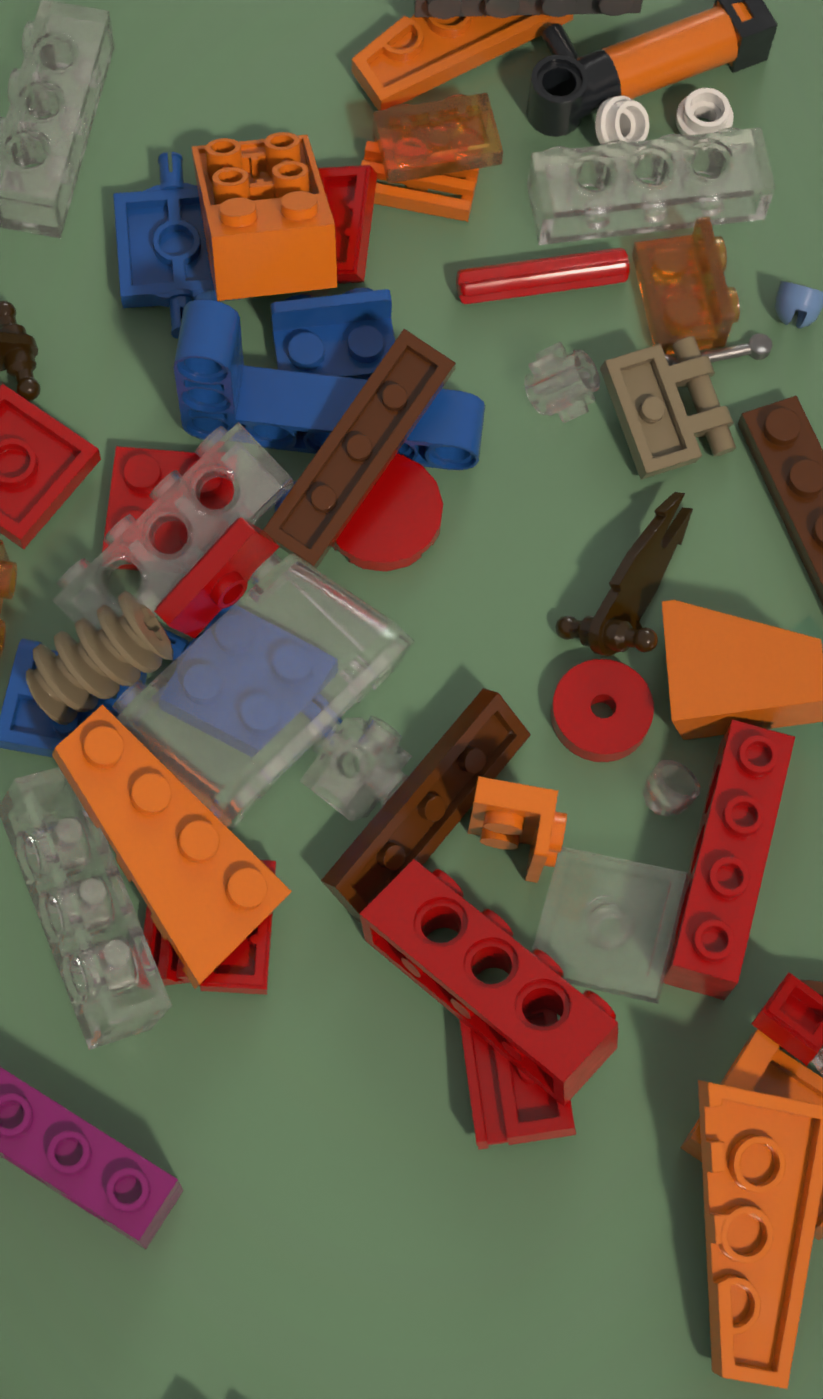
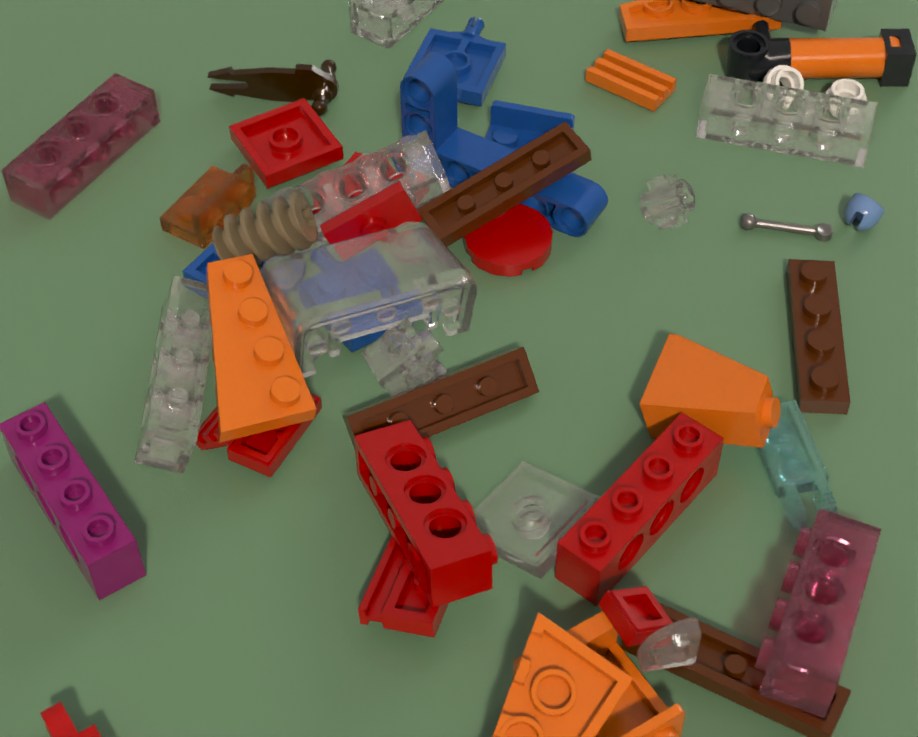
camera: 30 degrees right, 20 degrees down
orange slope [191,132,338,301] -> none
red plate [318,165,377,284] -> none
clear orange bracket [373,93,503,184] -> none
red axle [456,247,630,304] -> none
orange bracket [468,776,567,883] -> none
red piece [551,659,654,762] -> none
dark brown piece [555,492,693,656] -> none
dark tan plate [600,336,736,480] -> none
clear orange bracket [632,216,740,355] -> none
clear hinge [643,760,700,816] -> none

